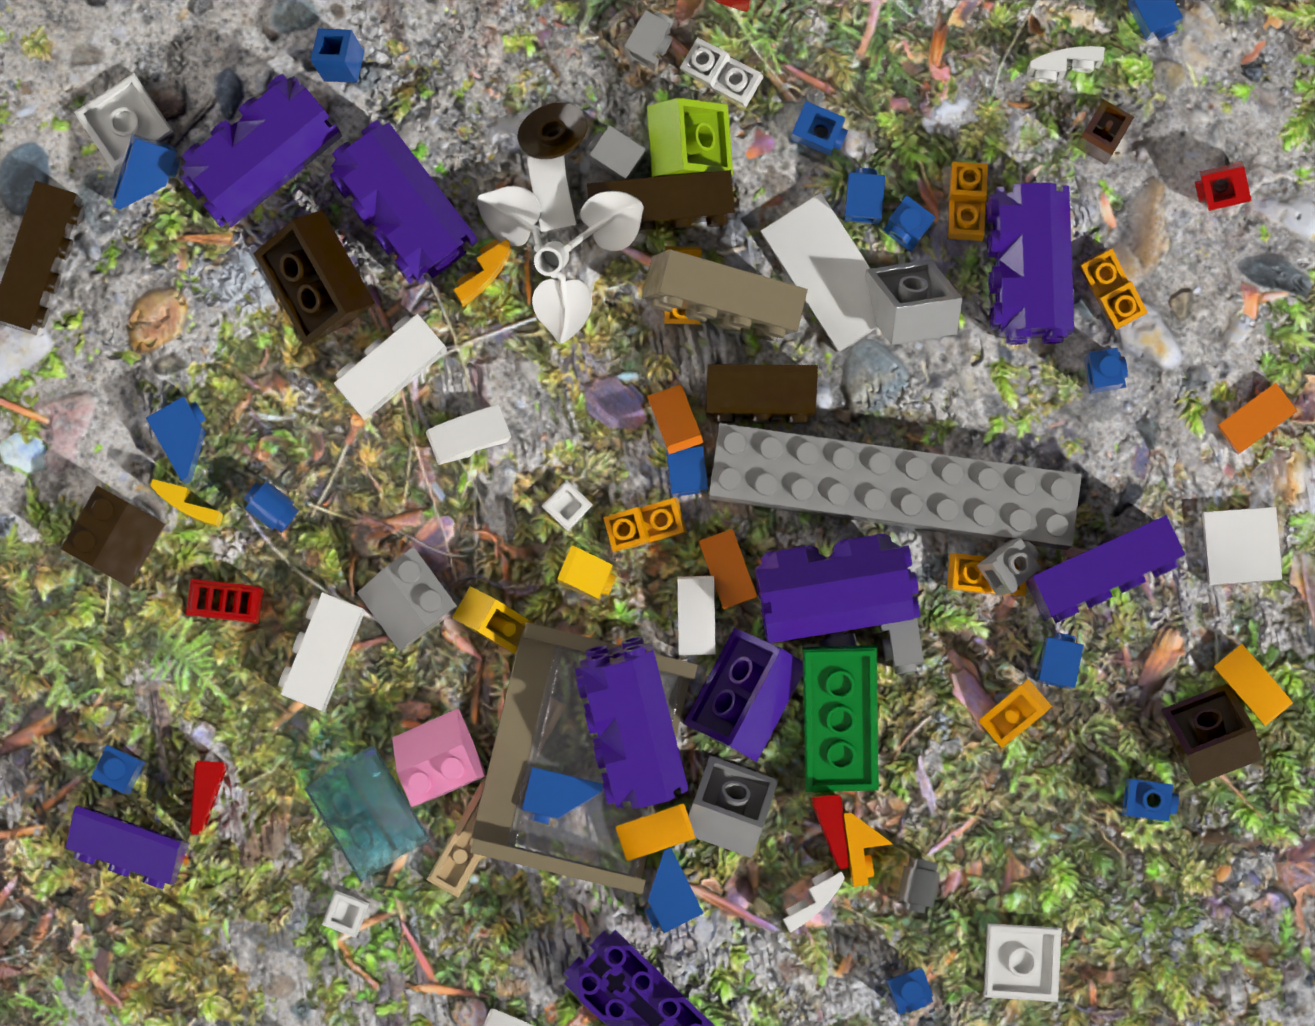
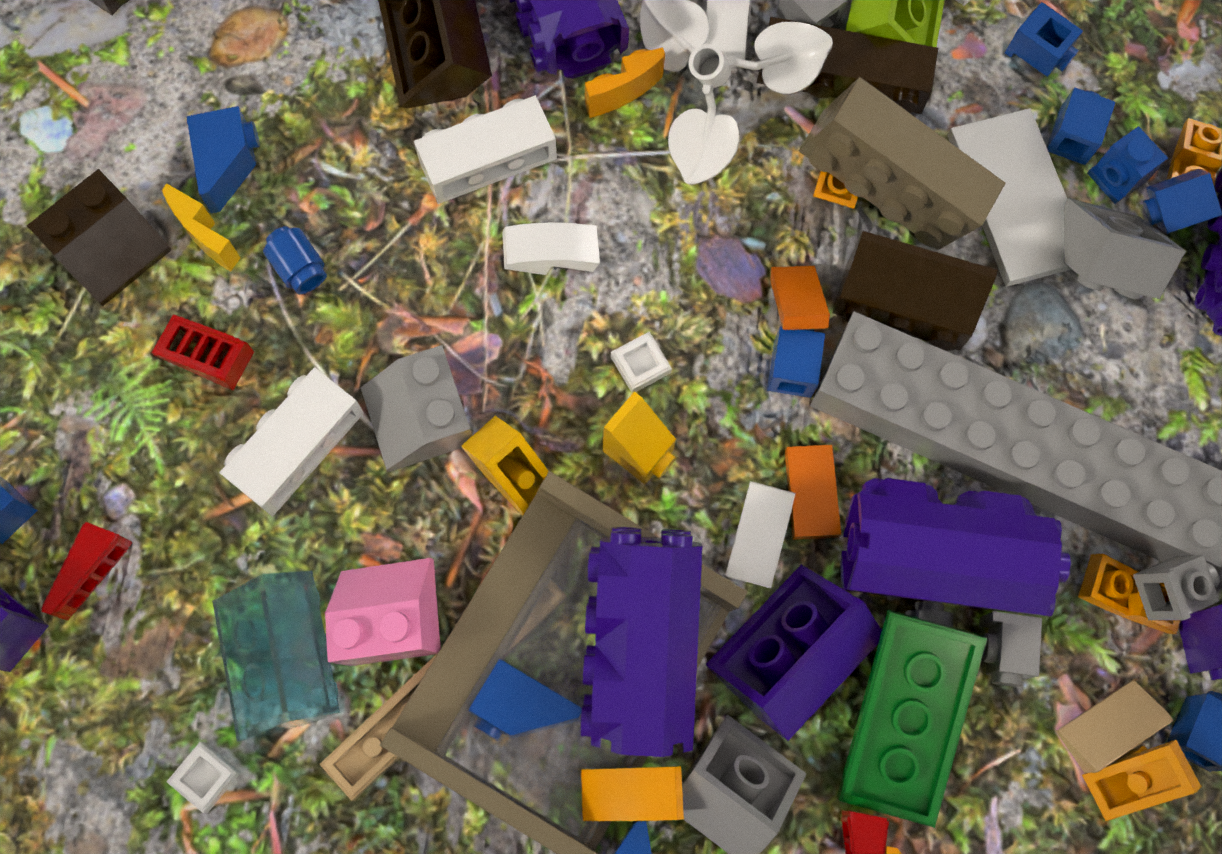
camera: 15 degrees right, 10 degrees down
light orange slope [603,497,687,552] -> none
none -> tan slope [1056,680,1173,773]
none -> blue brick [1143,169,1222,234]

